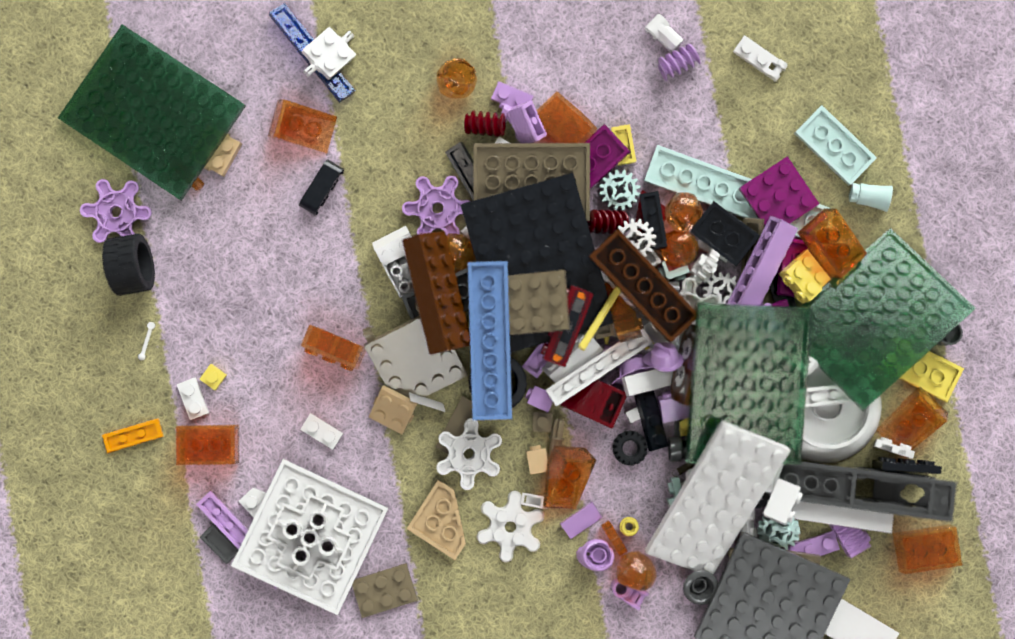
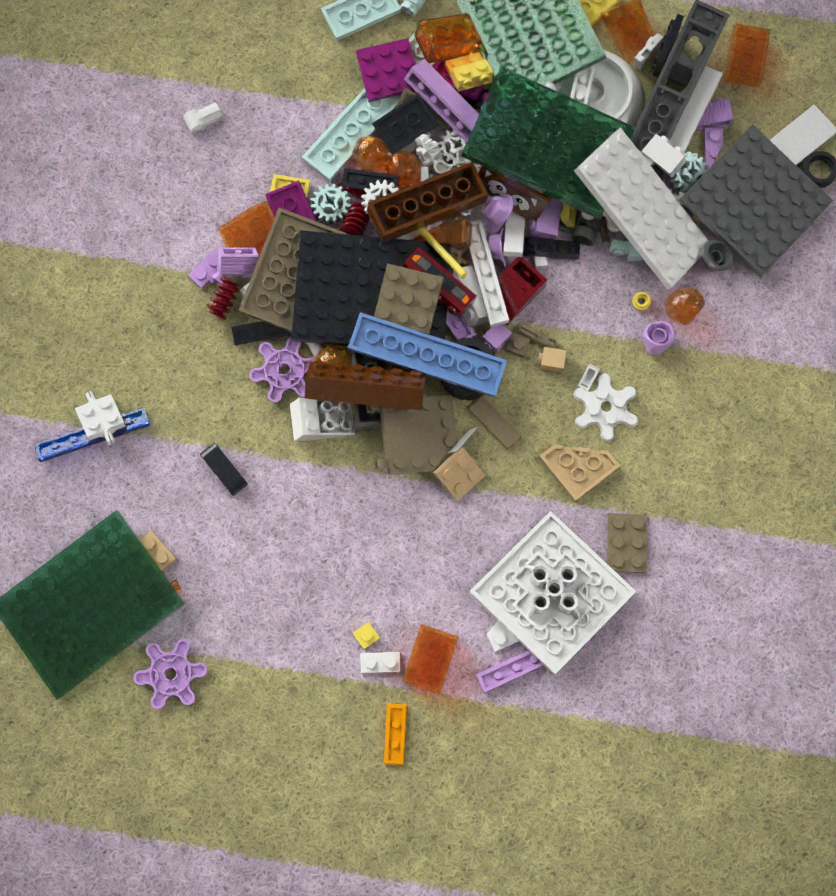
camera: 70 degrees left, 10 degrees down
black tyre [102,233,155,296] -> none
white hinge [138,322,155,361] -> none
dark grey tile [200,523,238,564] -> none
clear orange slope [268,99,337,153] -> none
clear orange brick [300,324,366,371] -> none
white plate [300,413,343,450] -> none
clear orange piece [436,58,477,99] -> none
white plate [436,418,502,490] -> none
clear orange slope [543,445,597,509] -> none
lavender slope [560,501,602,539] -> none
clear orange beam [601,520,628,556] -> none
lavender piece [611,578,649,611] -> none
black tyre [612,430,648,466] -> none
lavender piece [658,43,701,81] -> none
white plate [733,35,788,81] -> none

